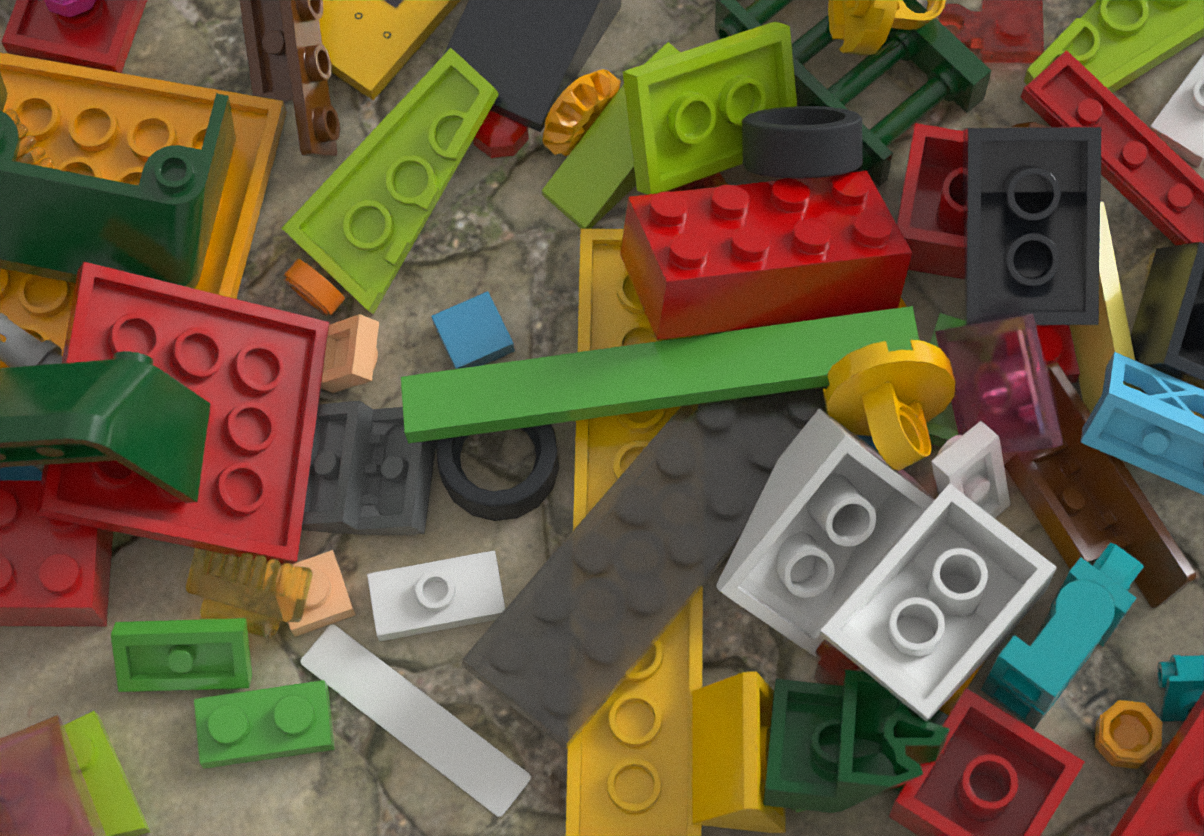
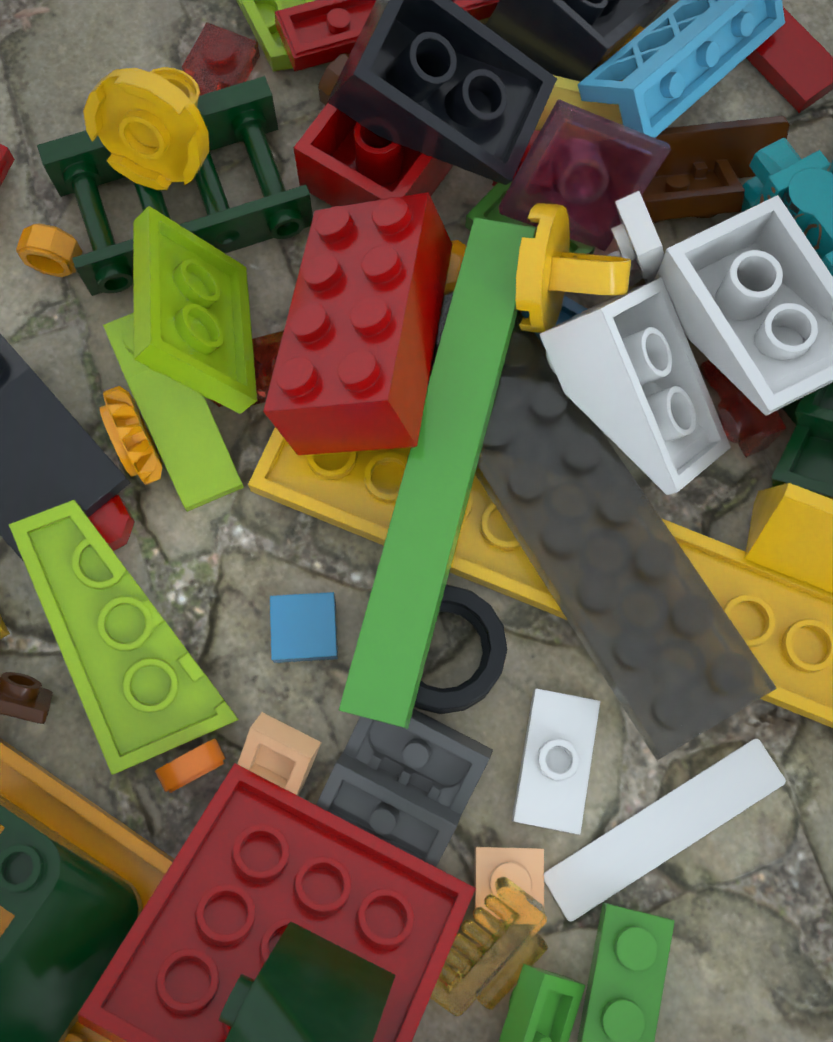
camera: 75 degrees left, 5 degrees up
black tyre [742,106,862,179] -> none

